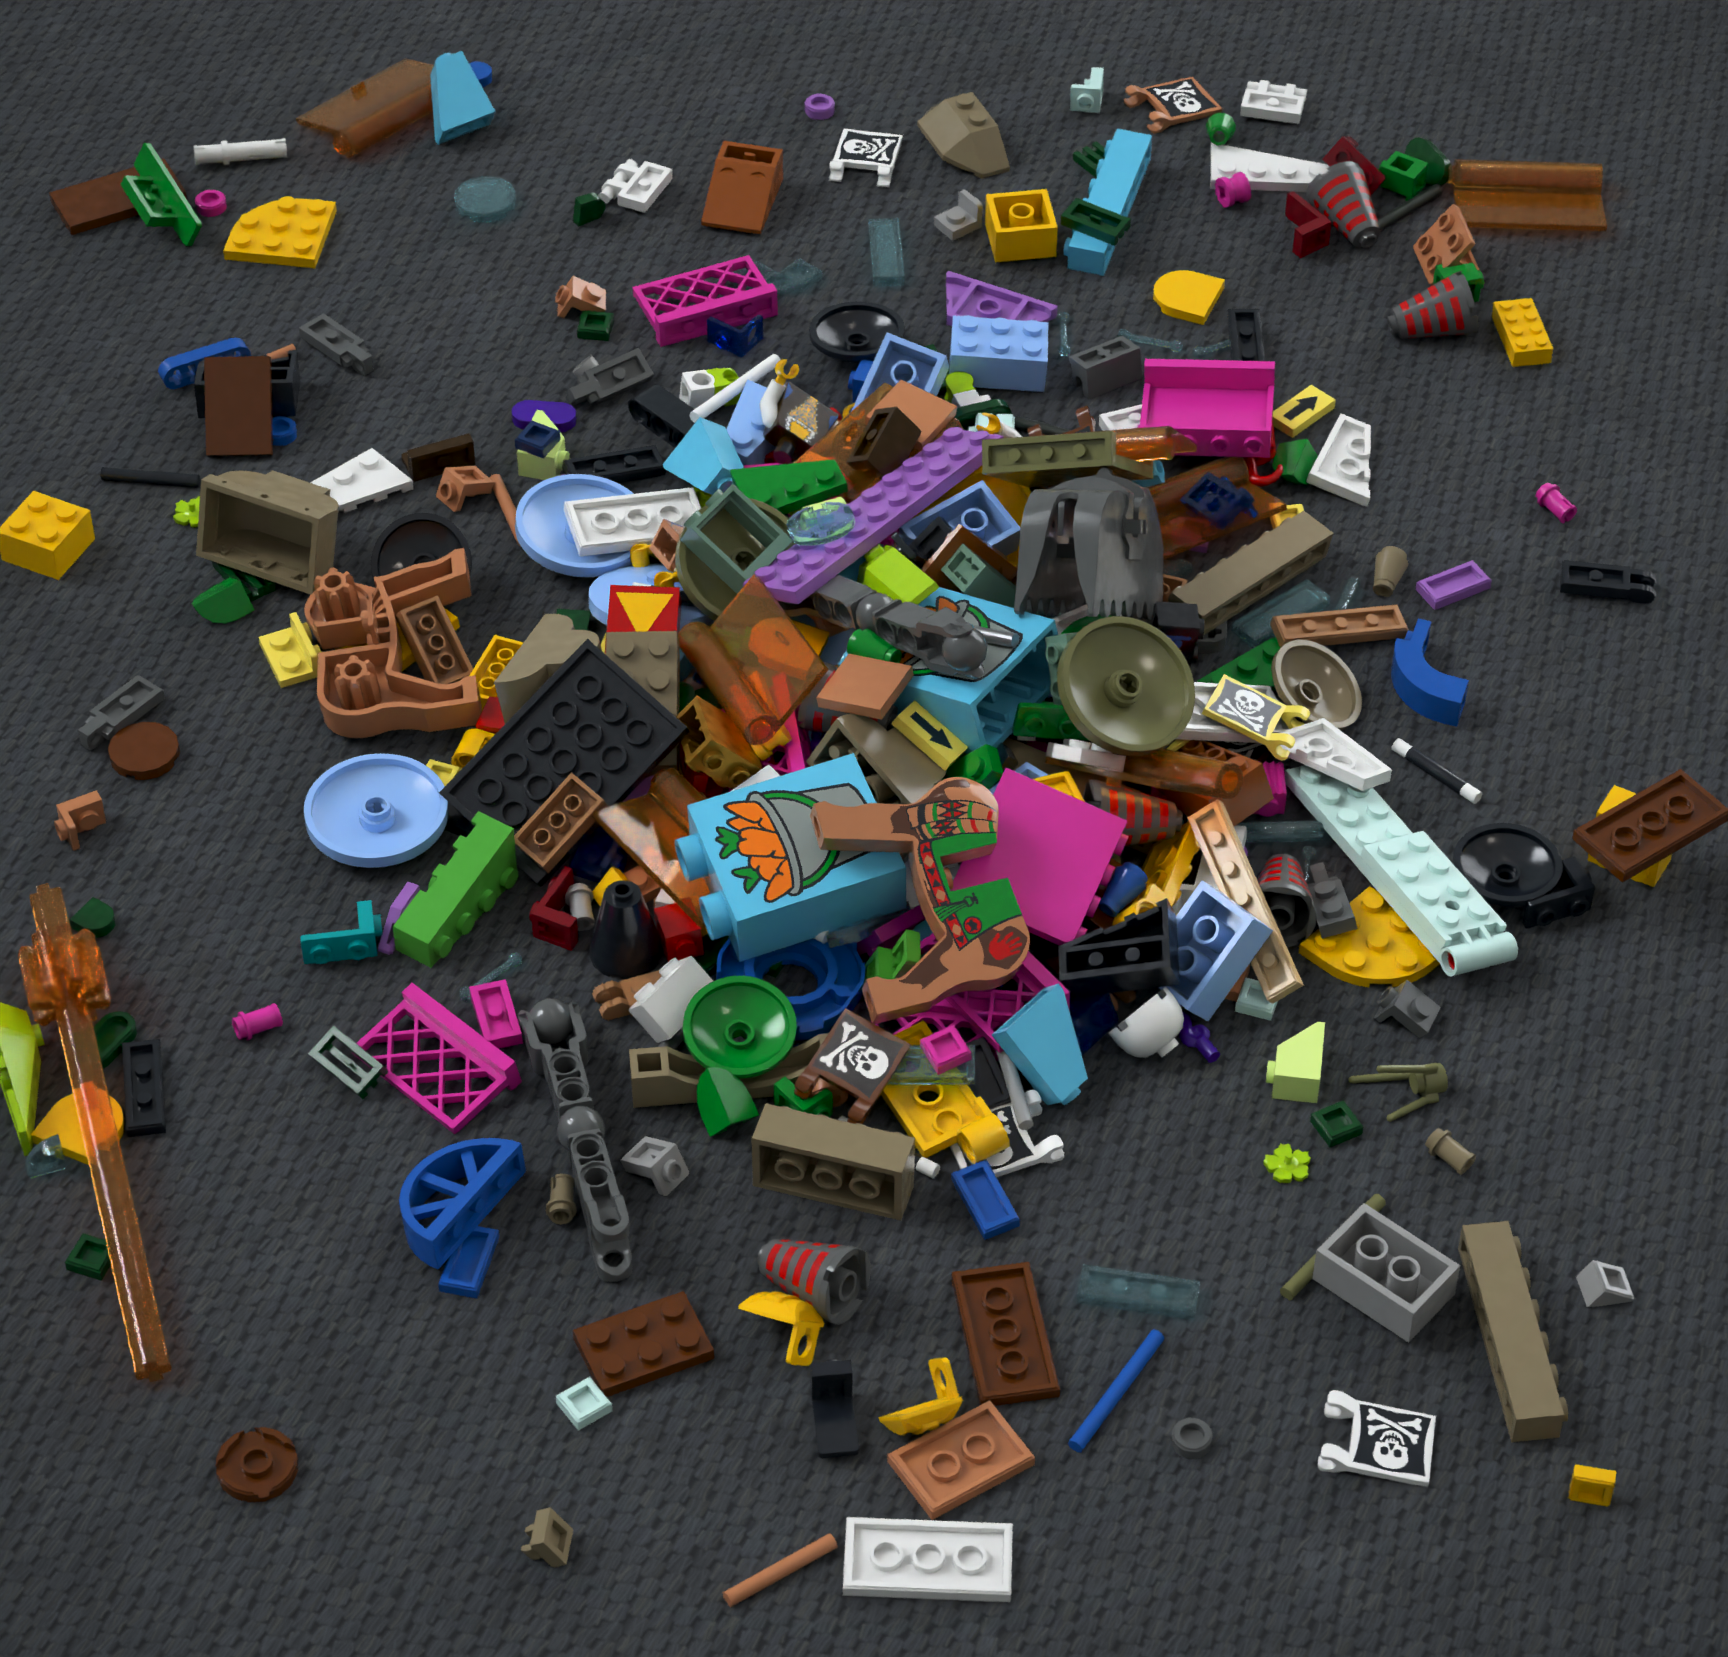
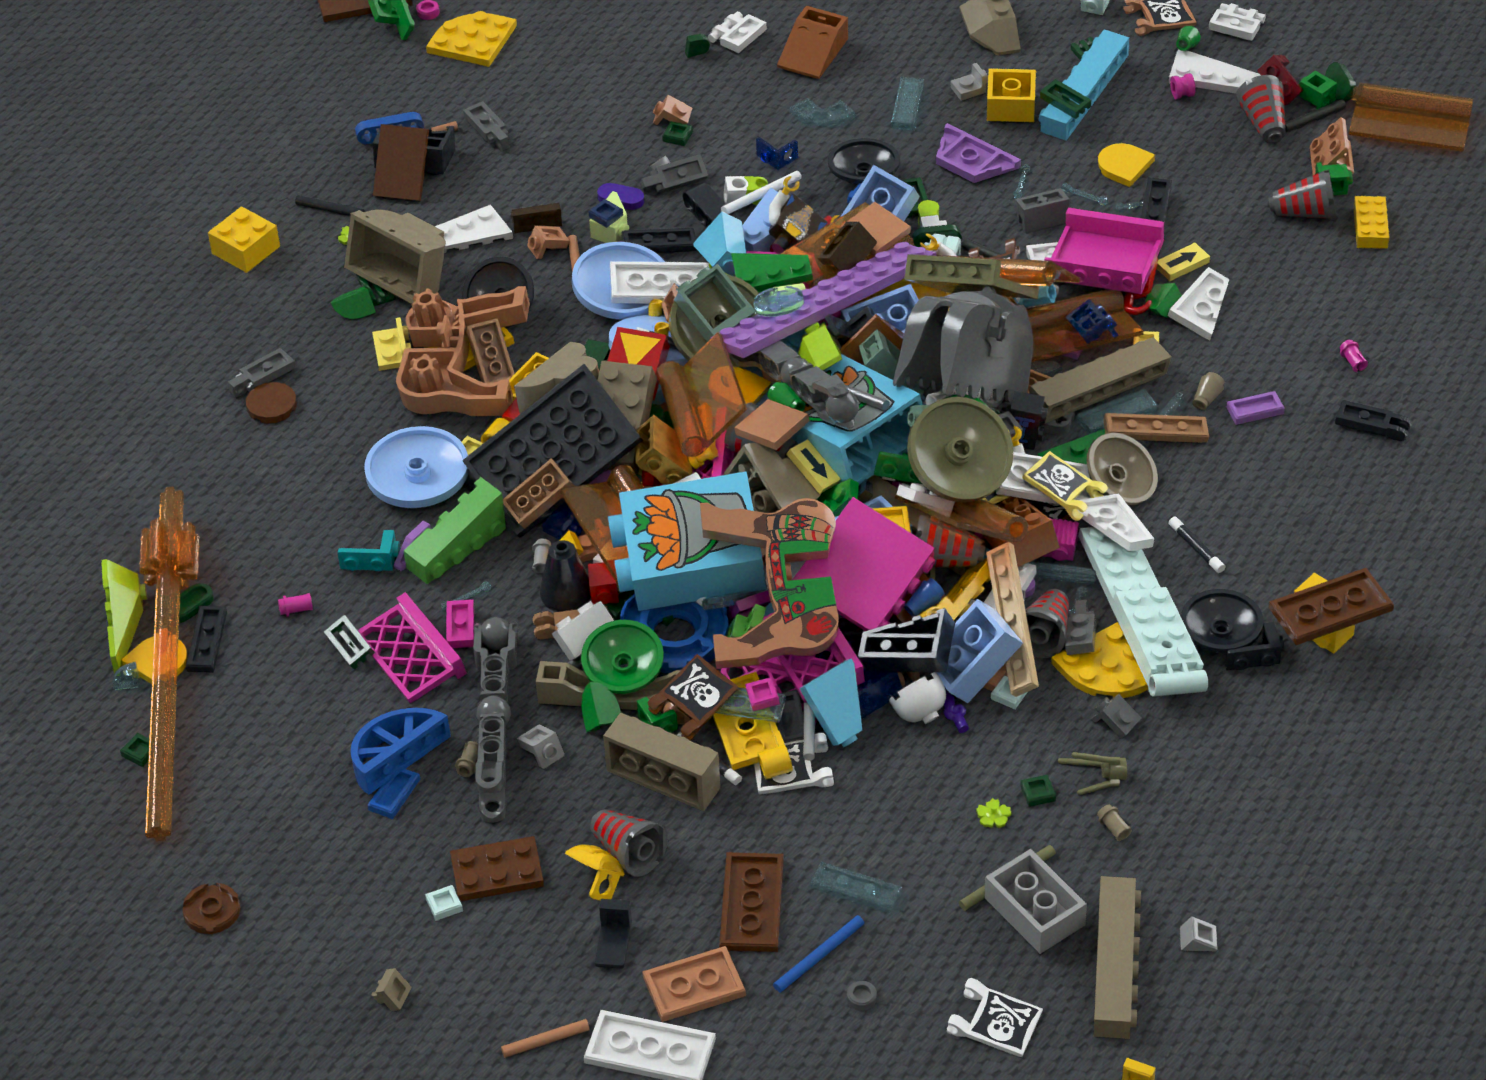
camera: 15 degrees right, 0 degrees up
nougat bracket [54,790,106,851] -> none
dark green tile [69,897,115,938] -> none
blue tile [272,416,297,446] -> none
clear light blue tile [455,176,516,222] -> none
dark red bracket [529,866,579,951] -> none
dark pink fence [633,255,778,347] -> none
flag [829,129,903,187] -> none
yellow piece [878,1357,963,1435] -> none
light blue brick [949,315,1048,392] -> none
blue tile [951,1159,1020,1240] -> none
yellowish green slope [1266,1022,1325,1103] -> none
dark red bracket [1285,191,1332,258] -> none
blue arch [1391,618,1469,727] -> none

